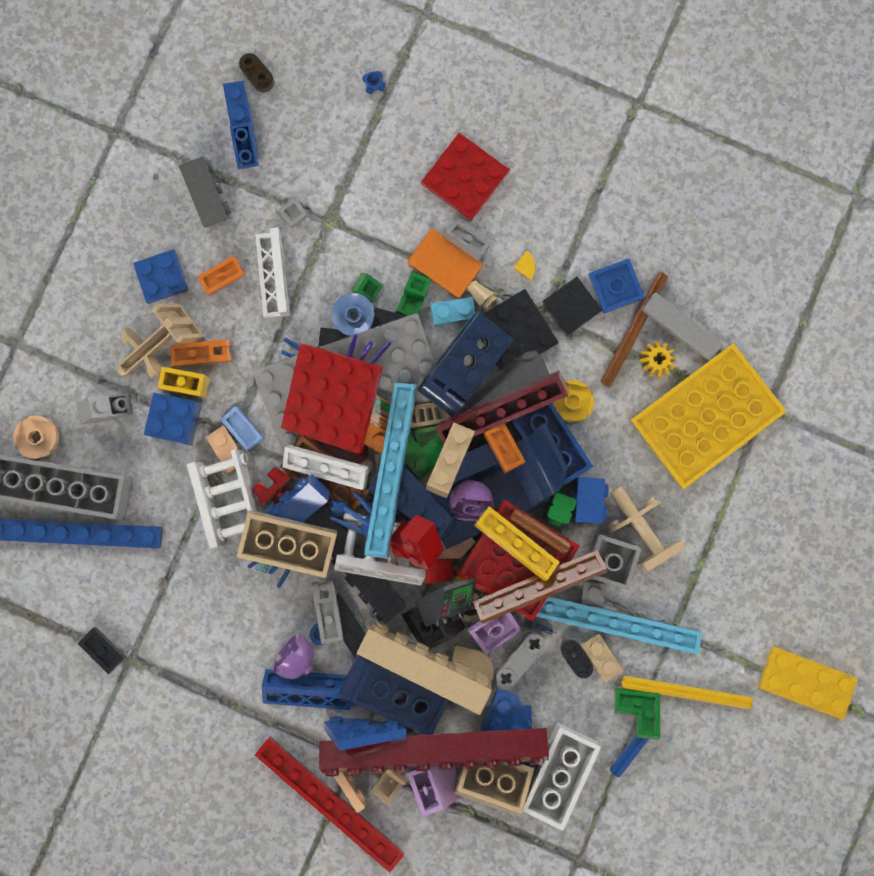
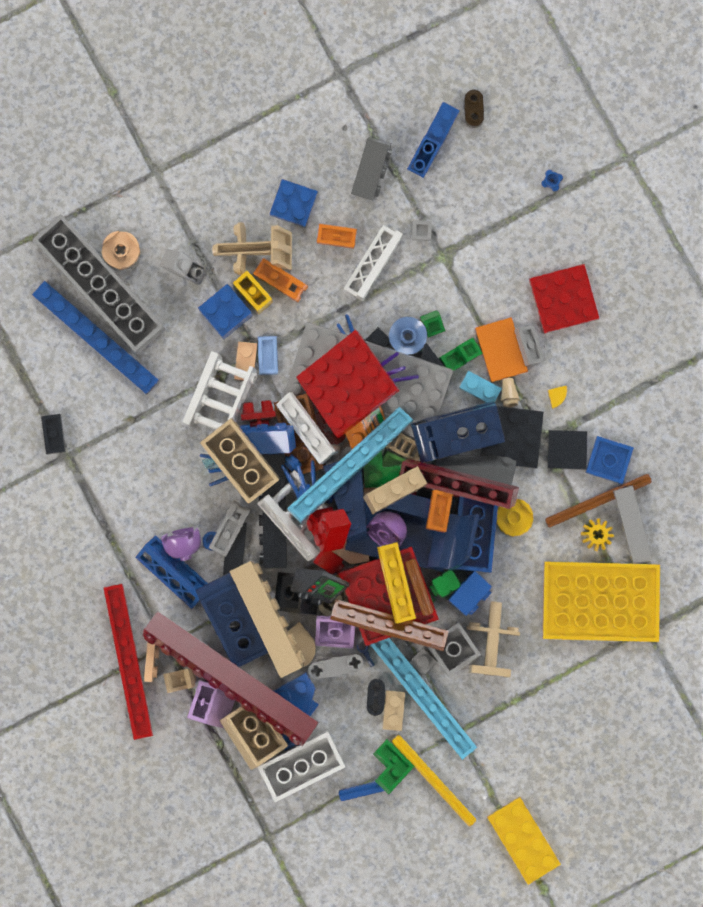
camera: 30 degrees right, 0 degrees up
blue plate [323,716,406,750] -> none

